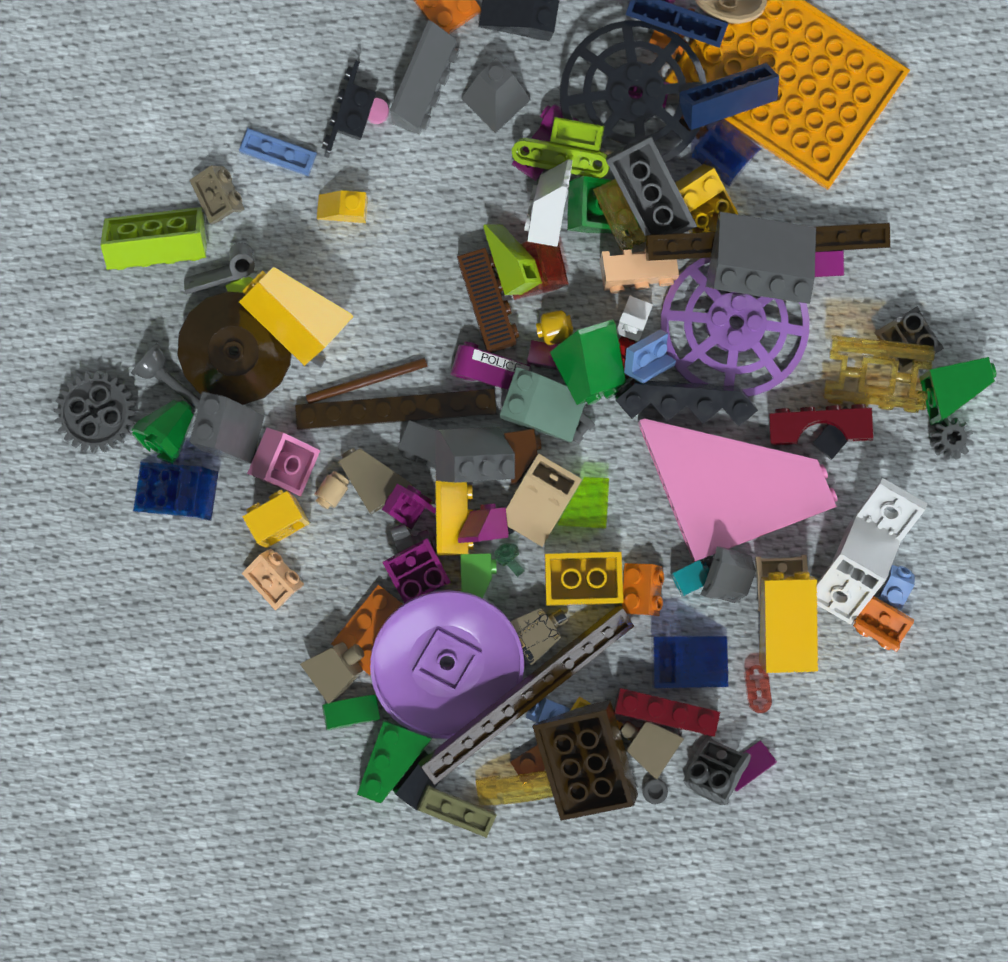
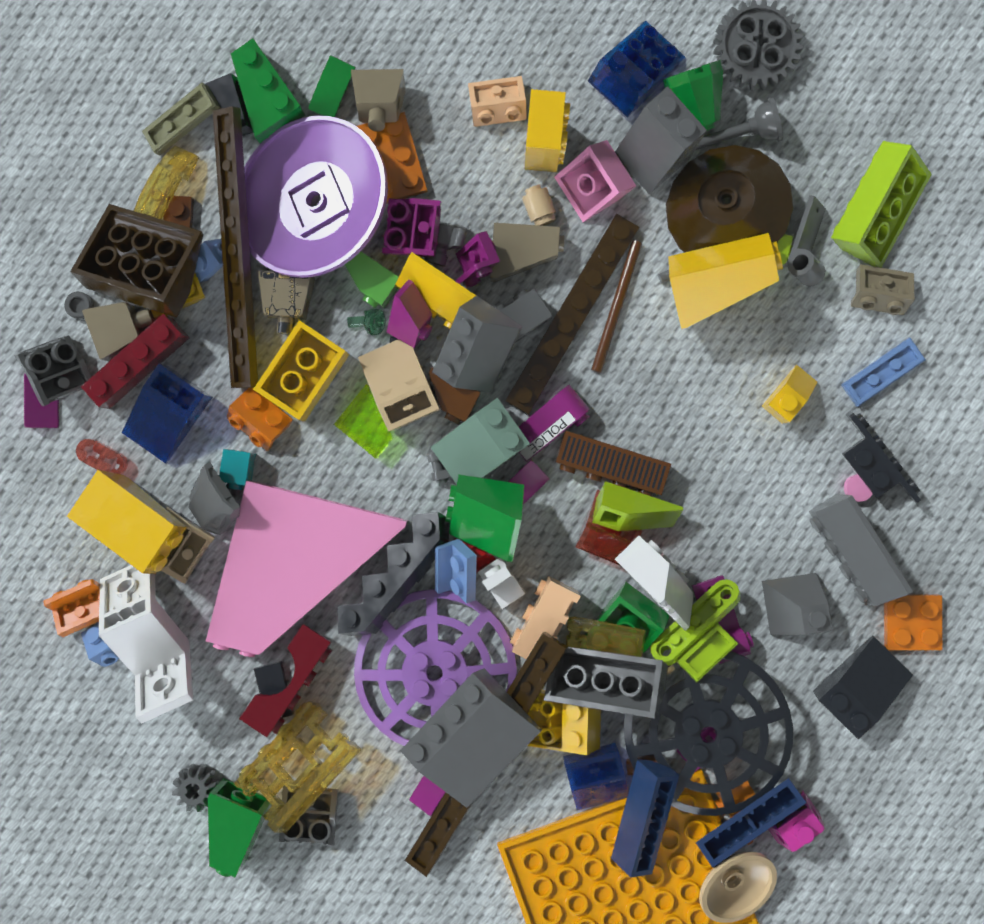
camera: 120 degrees right, 5 degrees up
yellow head [536,310,573,345] -> none

